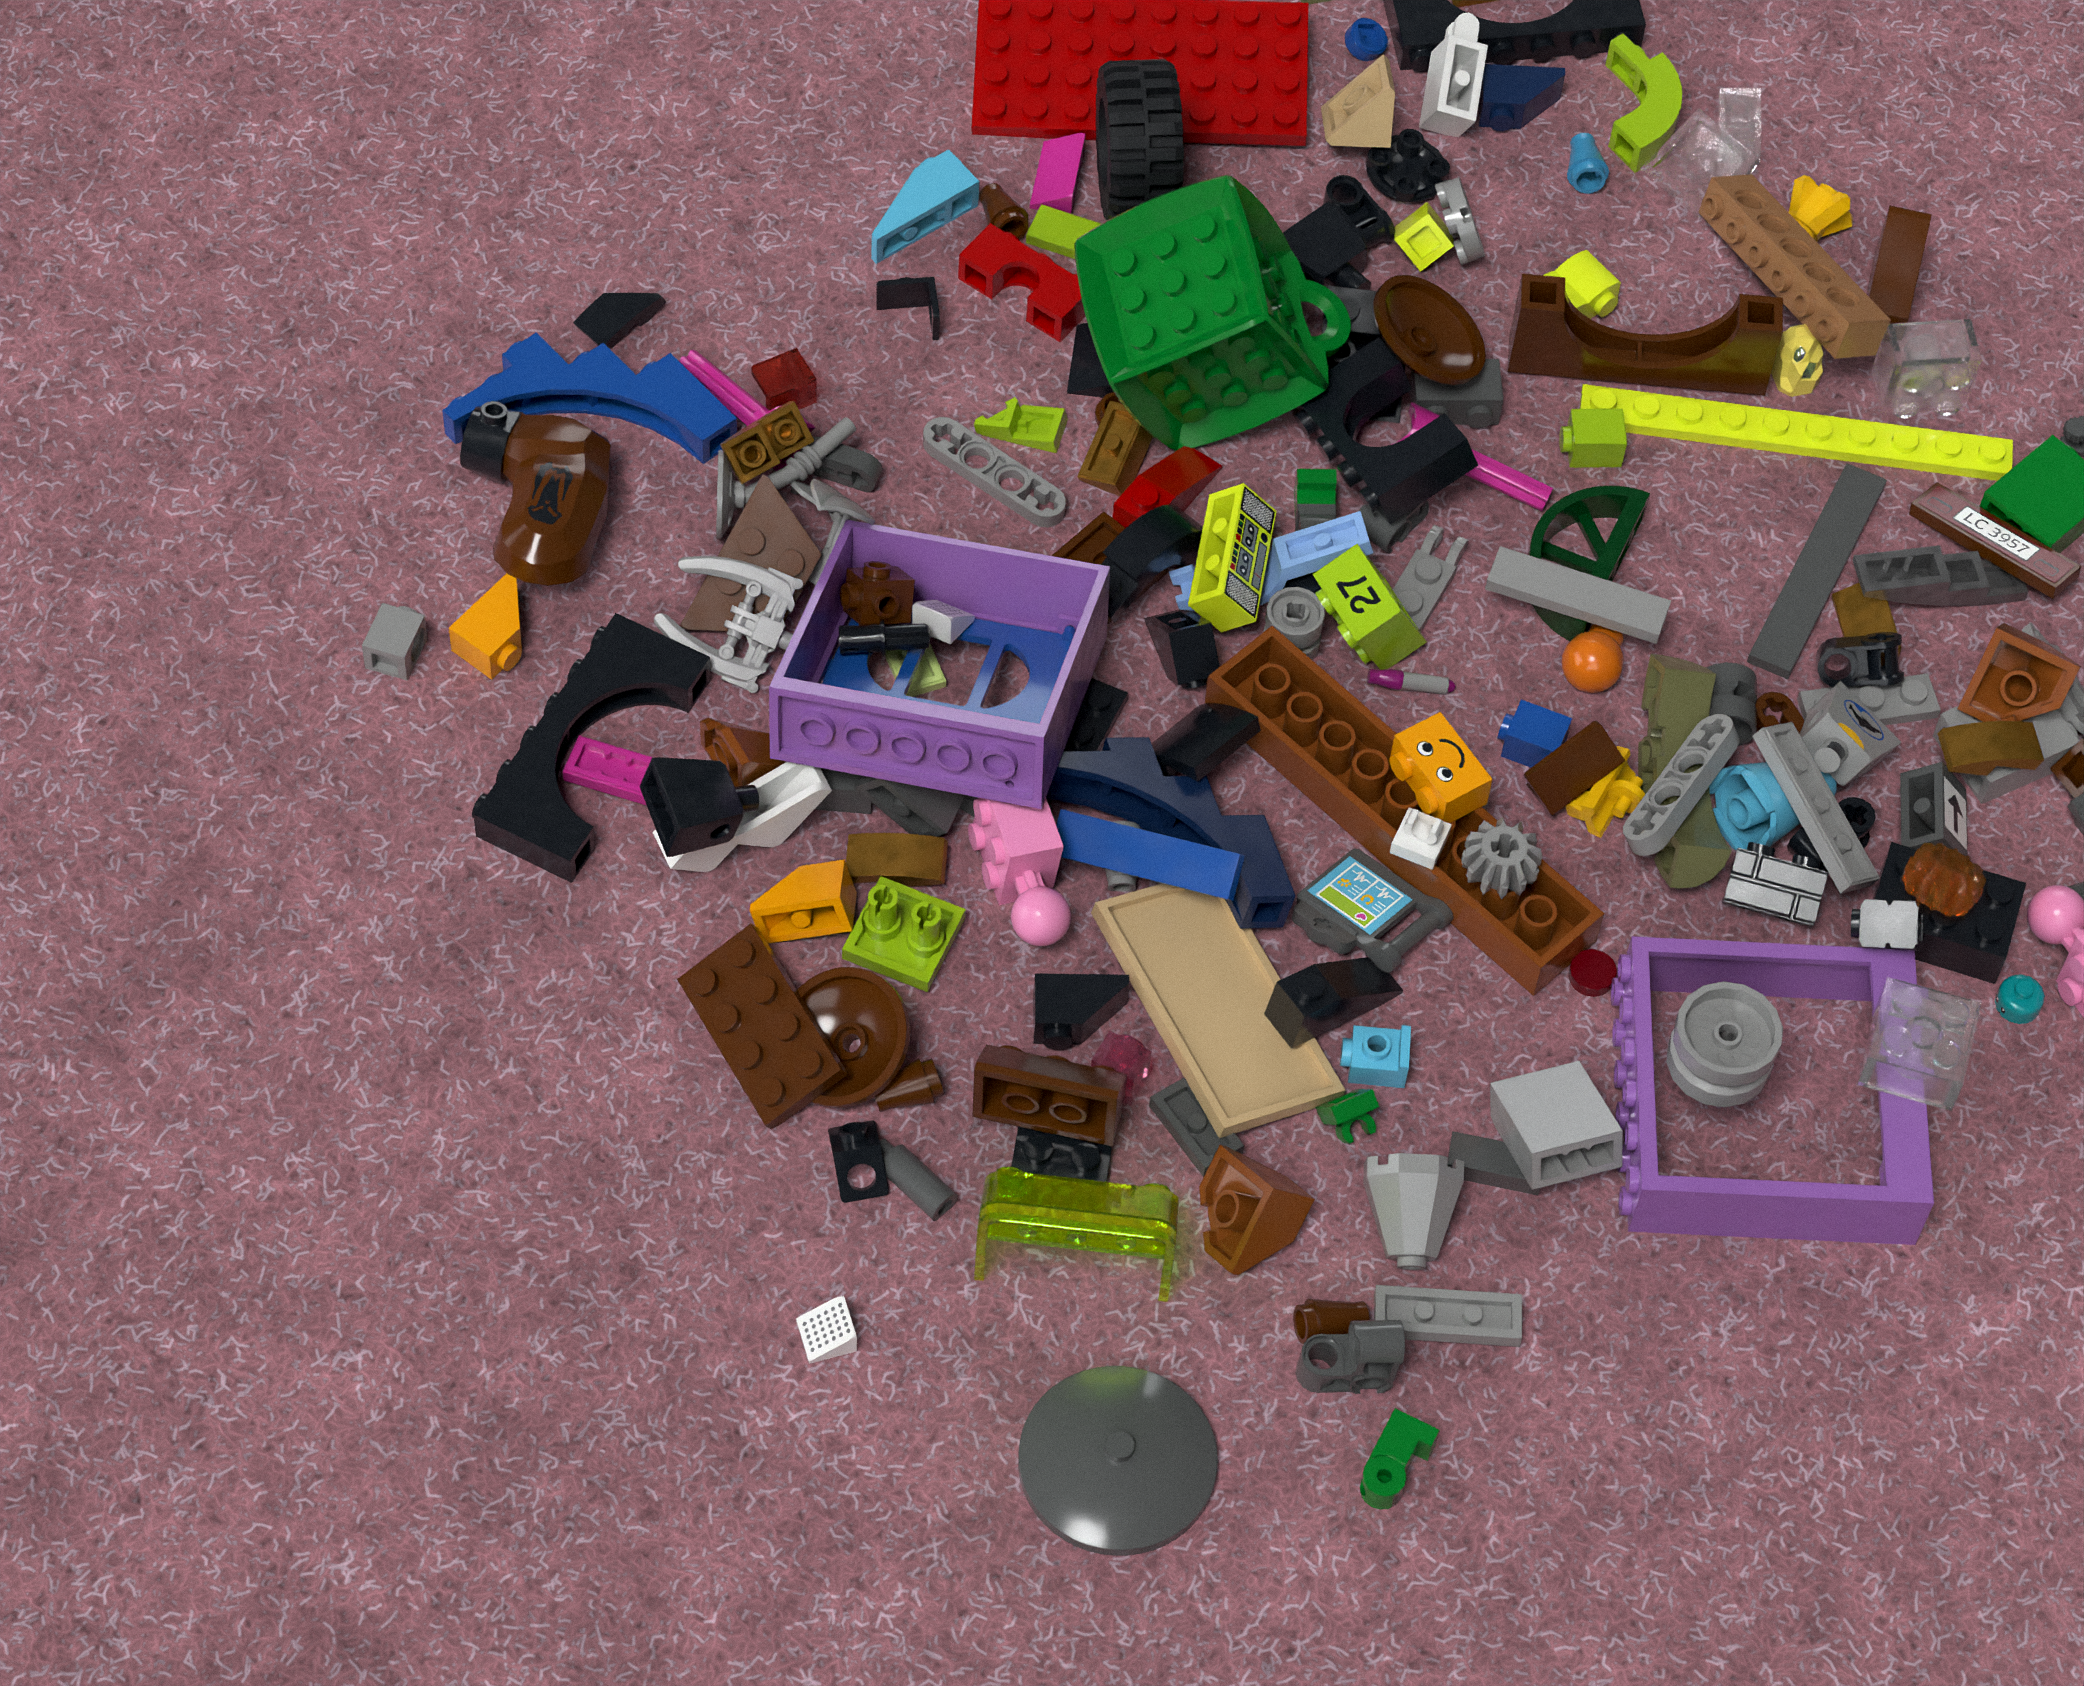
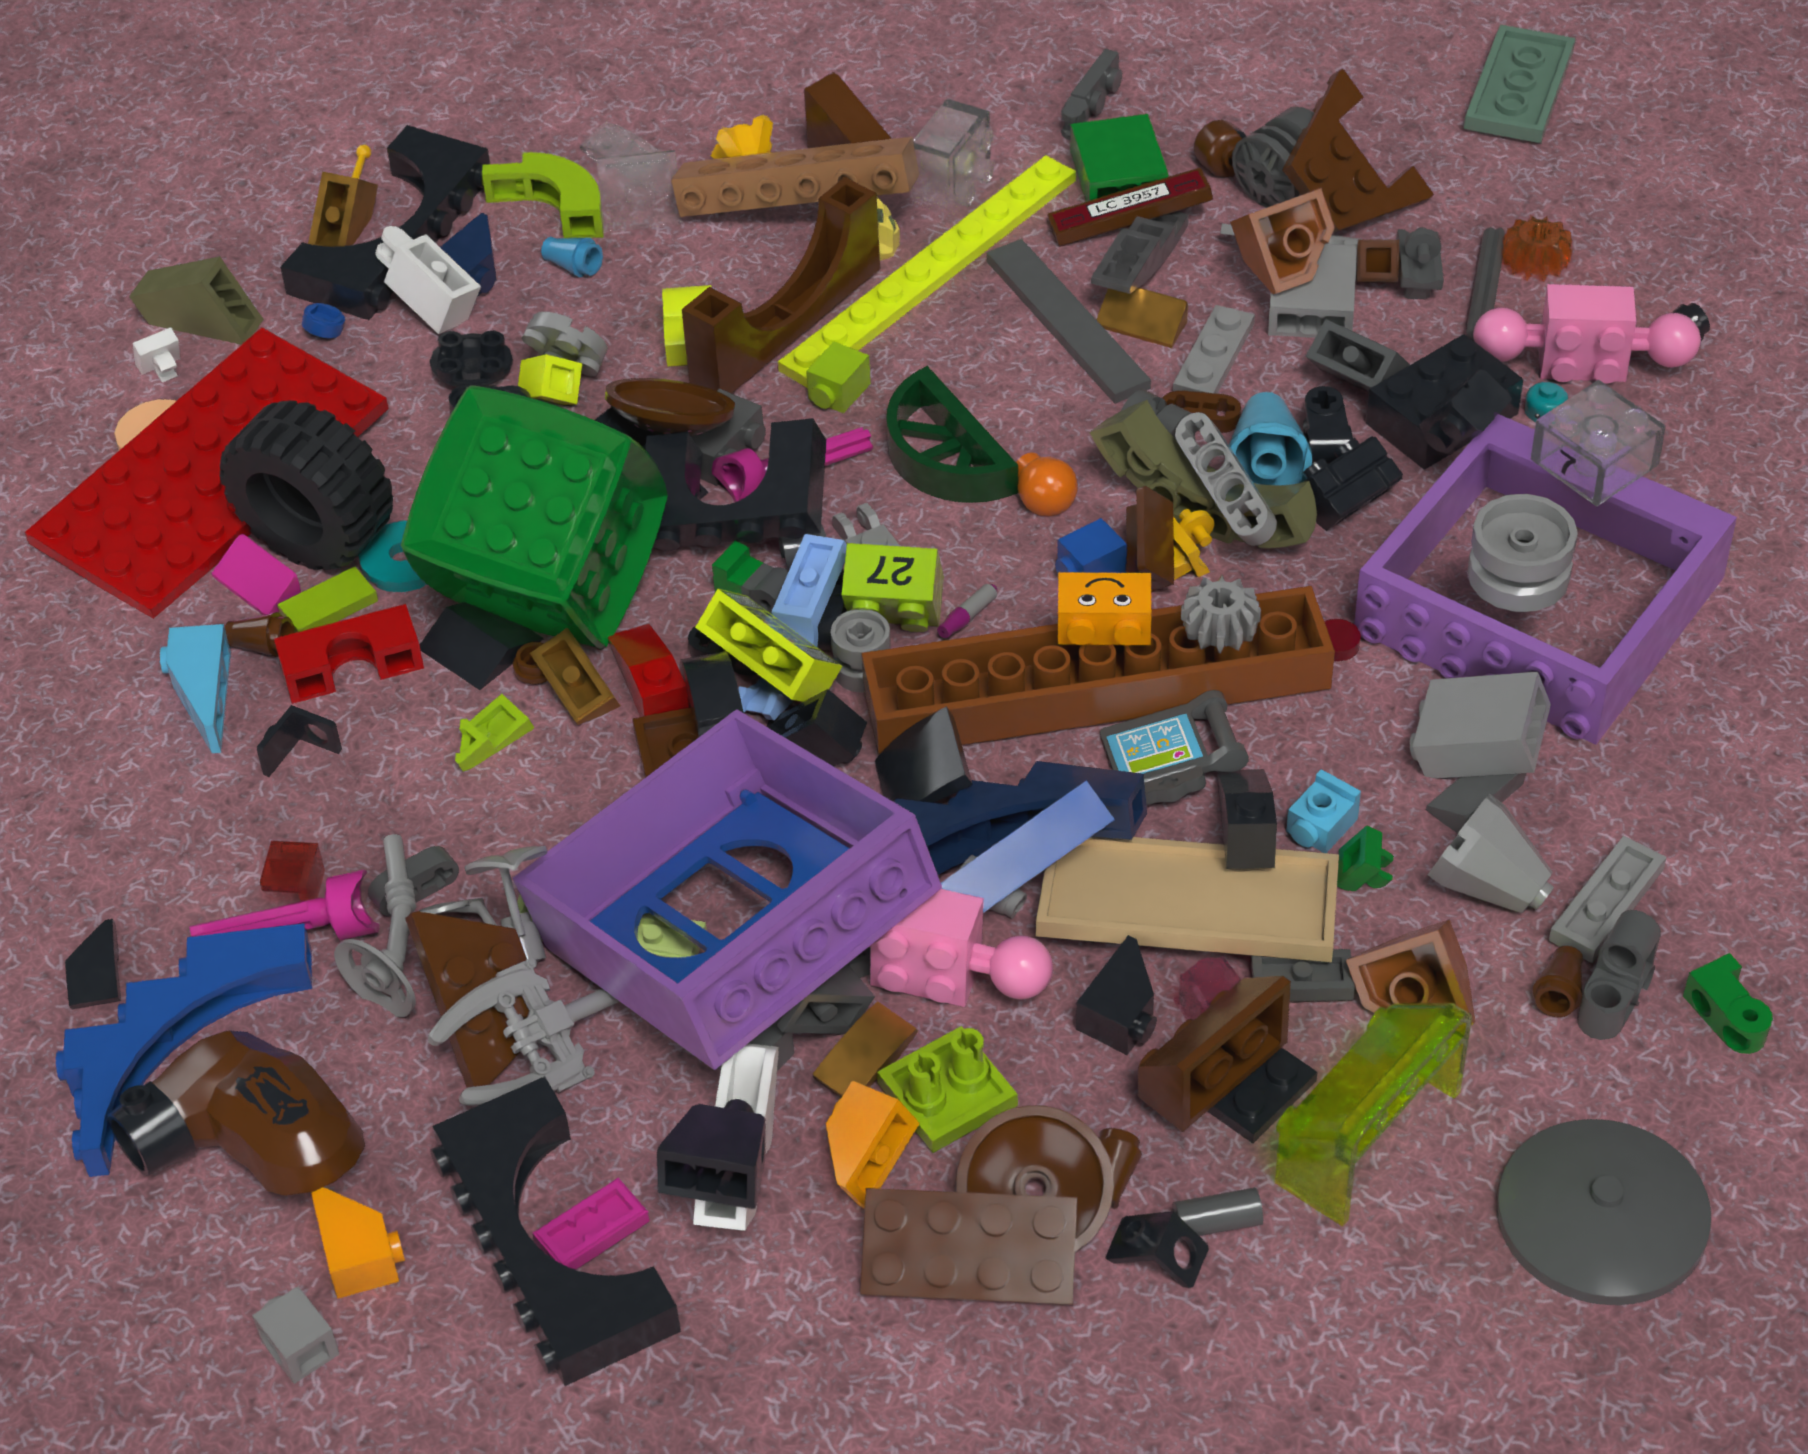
camera: 50 degrees left, 10 degrees down
dark orange slope [700,718,786,786] -> none
pearl gold slope [720,401,814,484] -> none
white slope [796,1296,857,1364] -> none
black axle [839,620,930,656] -> none
reddish brown brick [840,561,915,626] -> none
white slope [912,600,975,644] -> none
light grey beam [923,417,1066,528] -> none
tan slope [1321,54,1395,148] -> none
white tile [1390,808,1452,870] -> none
light grey tile [1485,546,1671,644] -> none
light grey tile [1752,722,1880,894] -> none
light grey torso [1800,681,1901,786] -> none
black piece [1816,632,1904,687] -> none
clear orange gear [1902,843,1987,916] -> none
pearl gold slope [1937,721,2044,776] -> none

